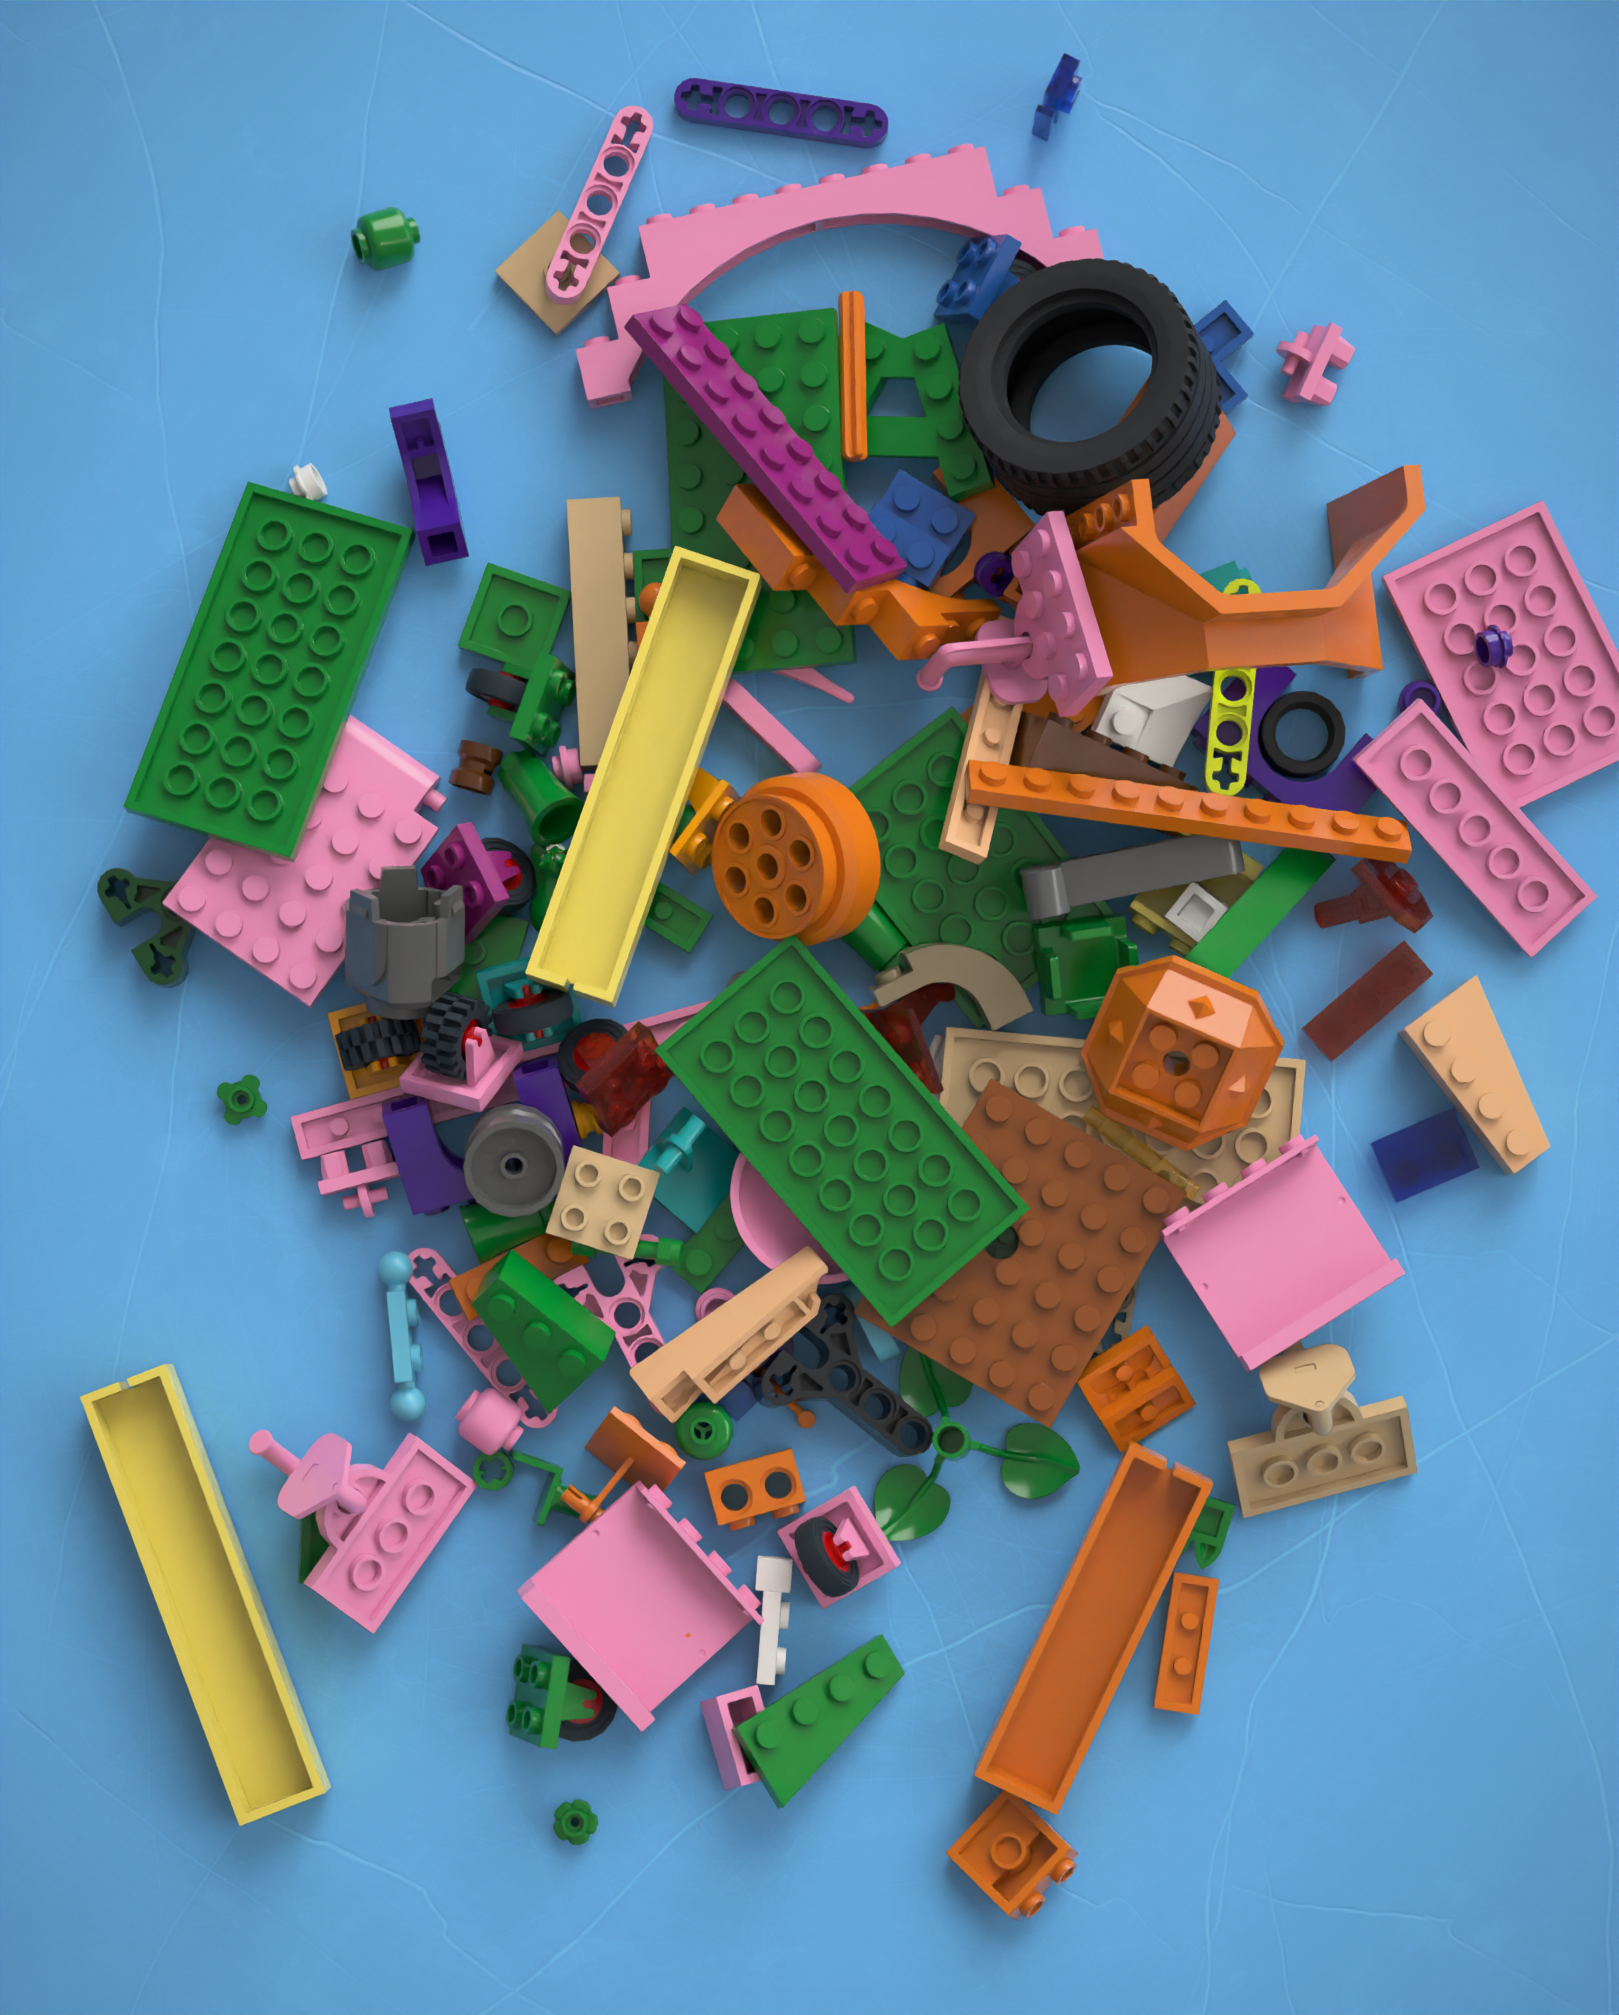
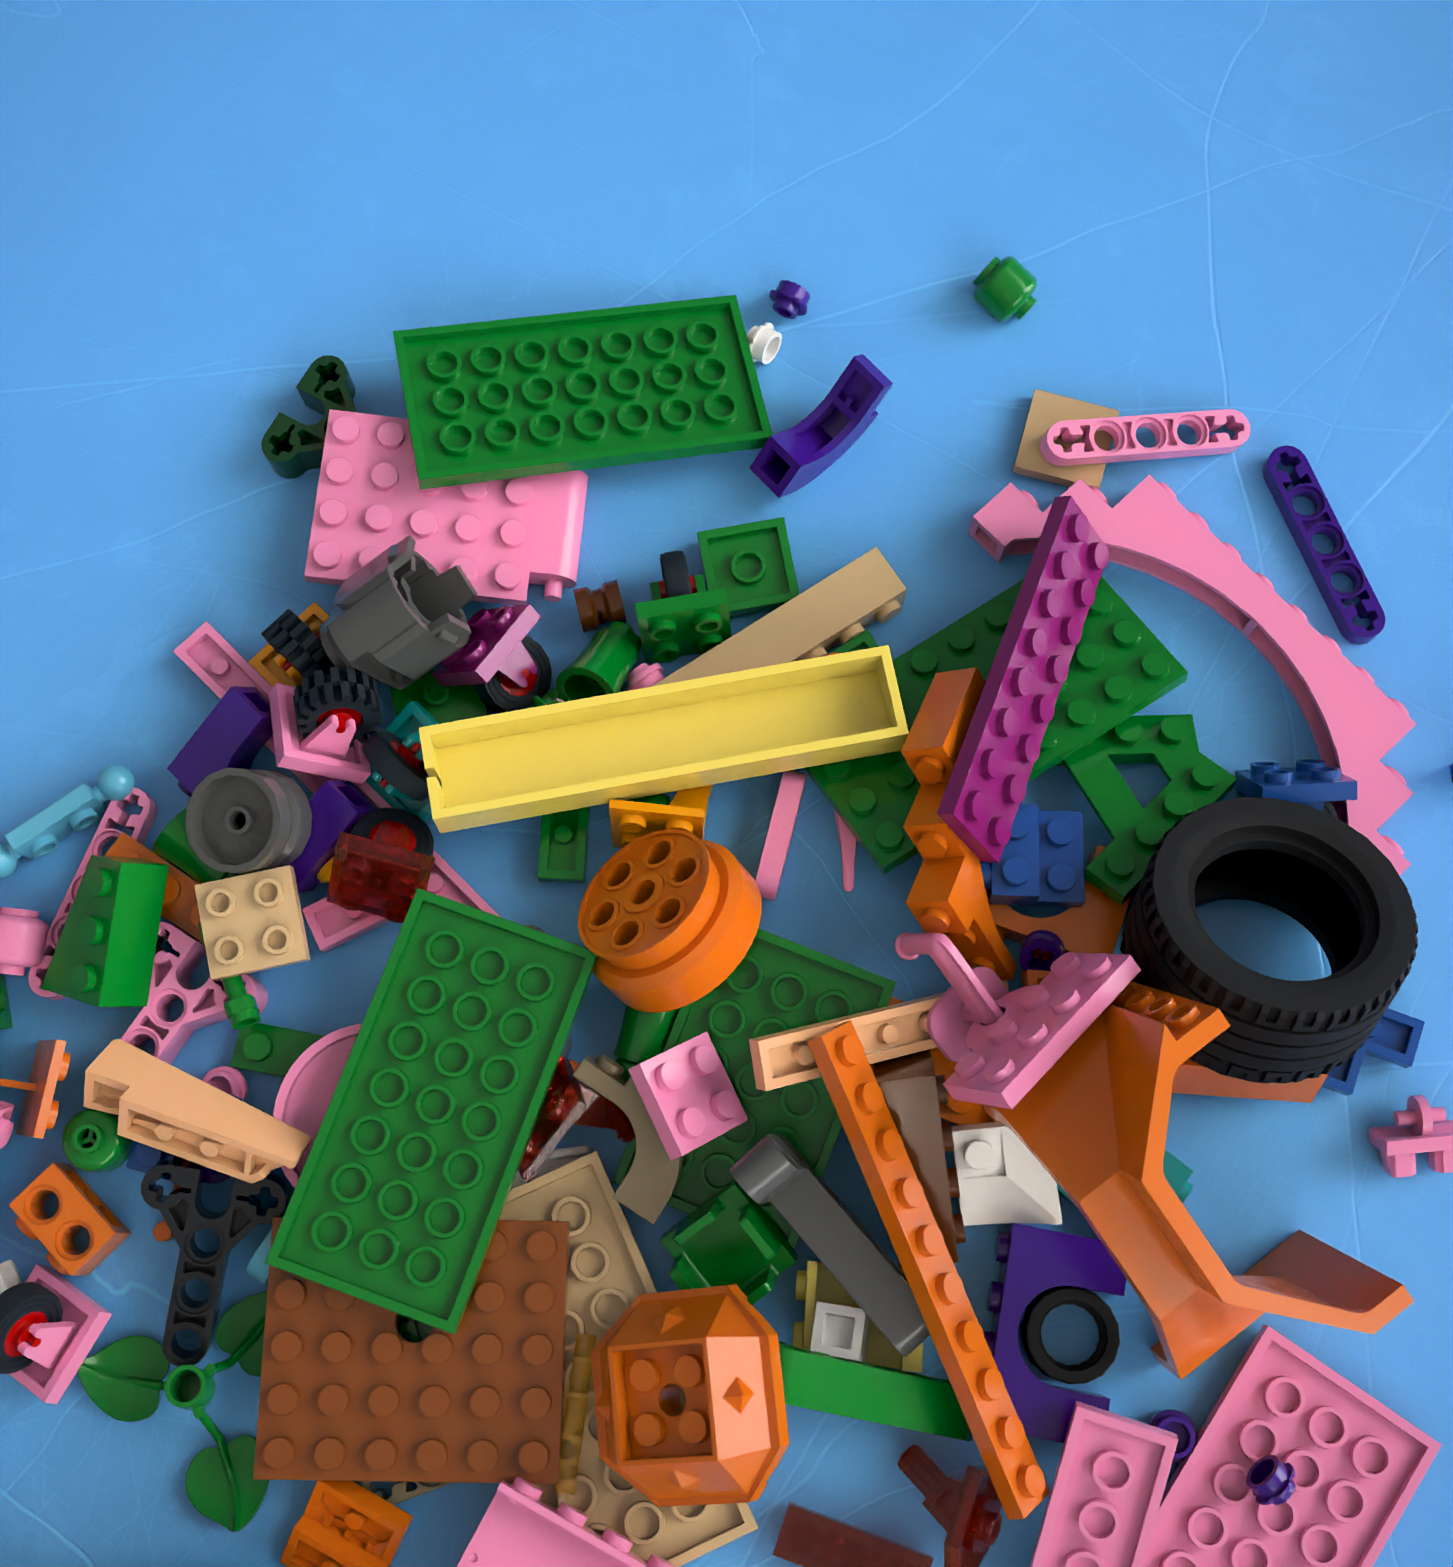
camera: 60 degrees right, 10 degrees down
green plate [217,1075,267,1125] -> none
bright pink hips [318,1140,401,1218] -> none
teal plate [636,1107,739,1234] -> none
orange axle [838,290,867,462] -> none
neon yellow beam [1203,578,1262,796] -> none
none -> bright pink plate [628,1032,749,1161]
none -> dark purple plate [769,280,810,319]

